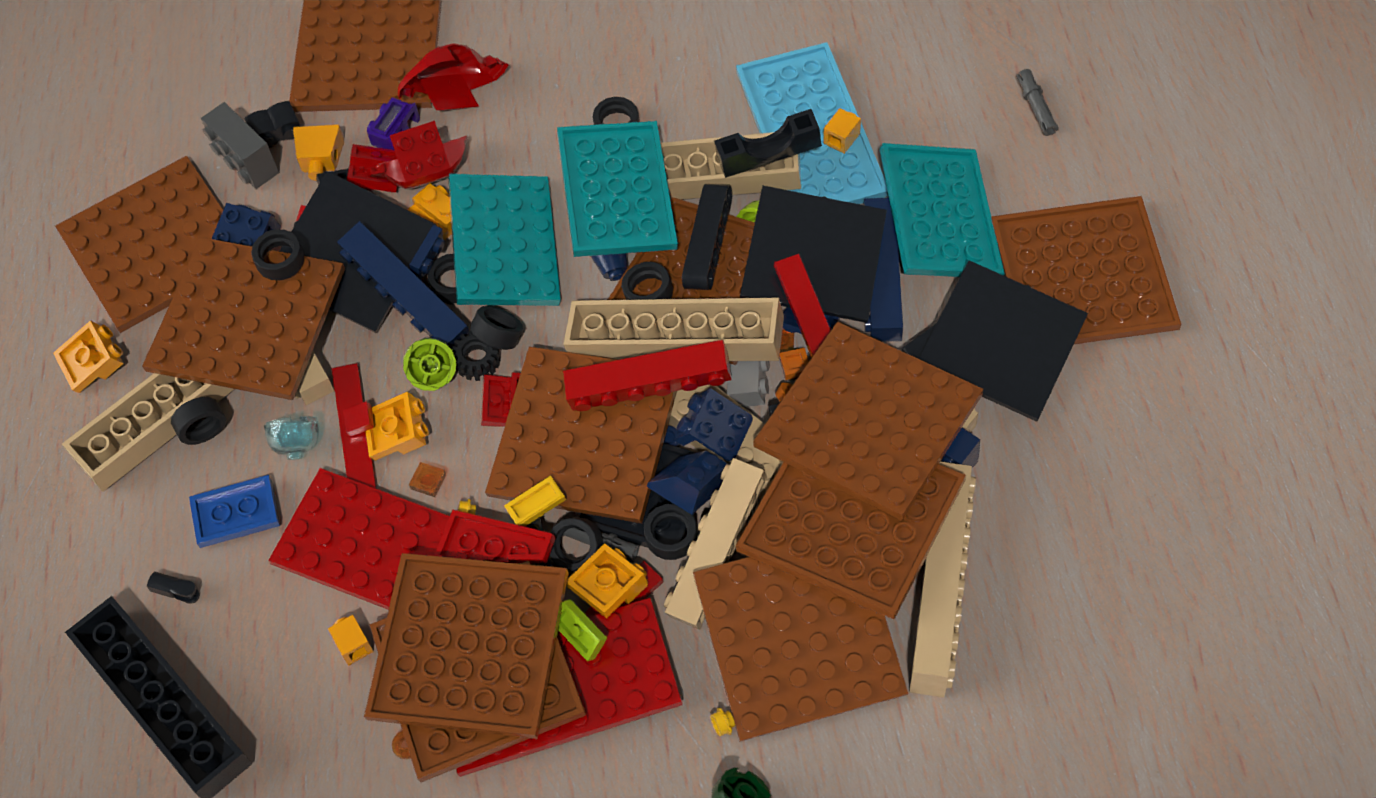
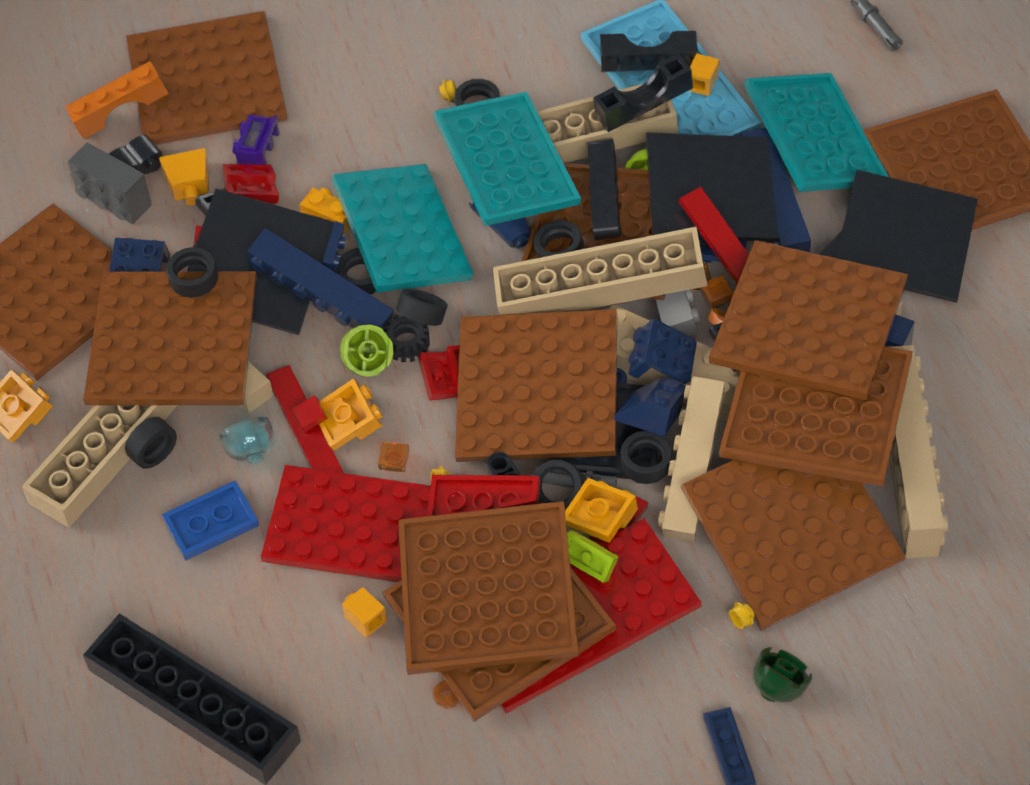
camera: 15 degrees left, 5 degrees down
black bar [147,572,200,604] -> none
red animal [365,120,468,189] -> none
red animal [397,43,509,111] -> none
yellow tile [504,476,566,527] -> none
red brick [563,340,732,411] -> none
none -> orange arch [65,61,169,139]
none -> yellow plate [439,79,457,102]
none -> black arch [600,30,698,72]

